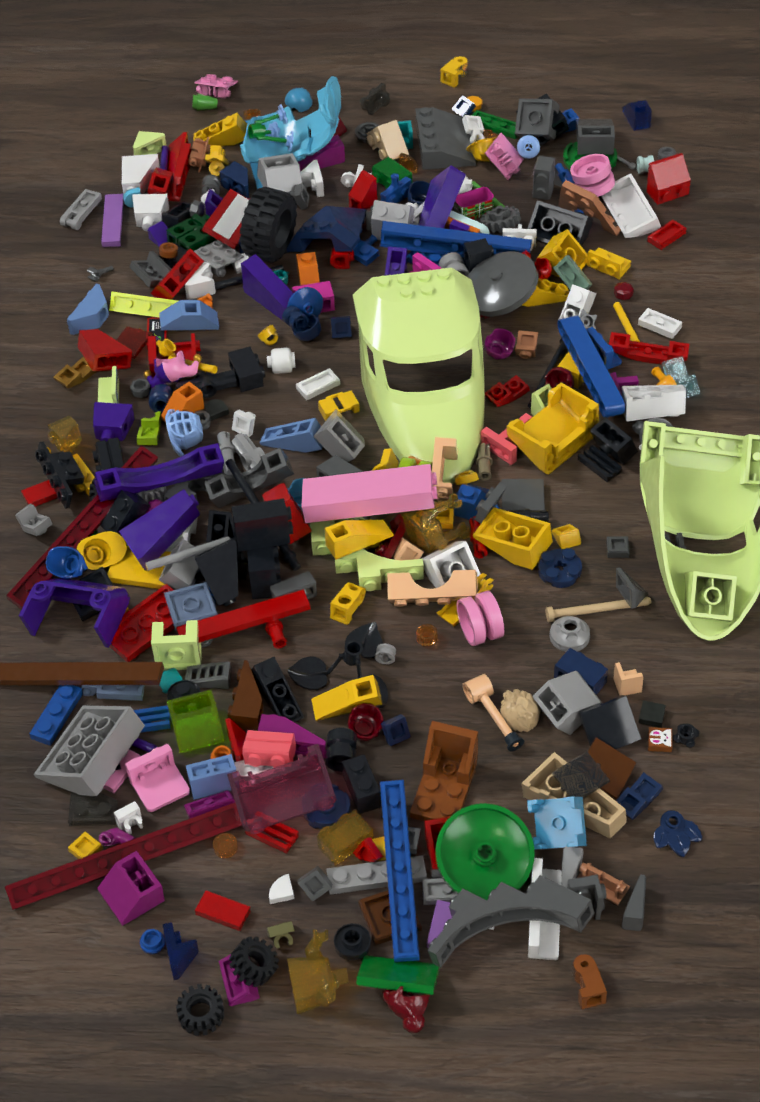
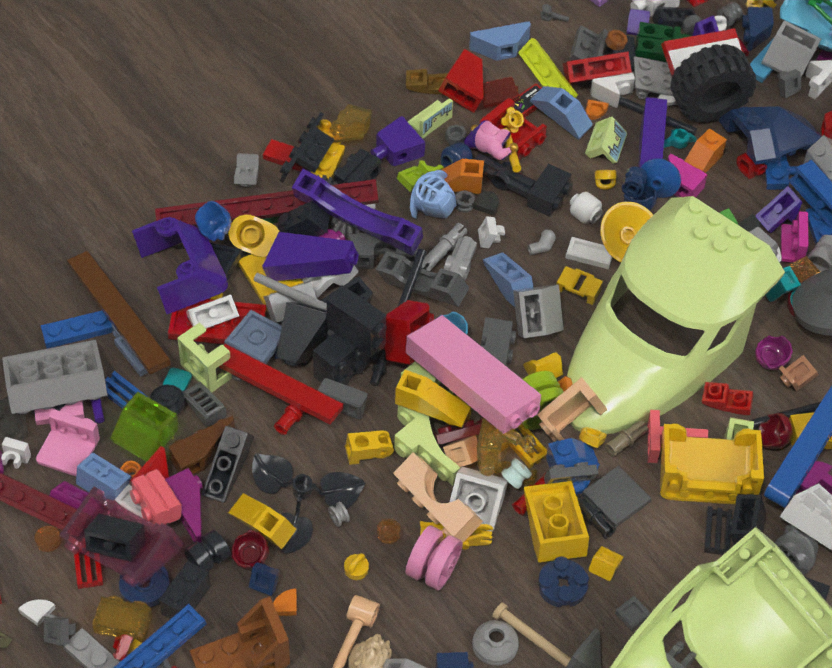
camera: 45 degrees right, 5 degrees up
none -> black brick [84,513,145,562]
none -> white slope [186,295,239,328]
none -> orange tile [273,589,297,616]
none -> yellow tile [344,553,369,580]
none -> light aqua wheel [501,458,532,489]
none -> light grey arm [528,229,555,255]
none -> yellowish green panel [585,116,627,164]
none -> yellow hat [600,202,653,262]

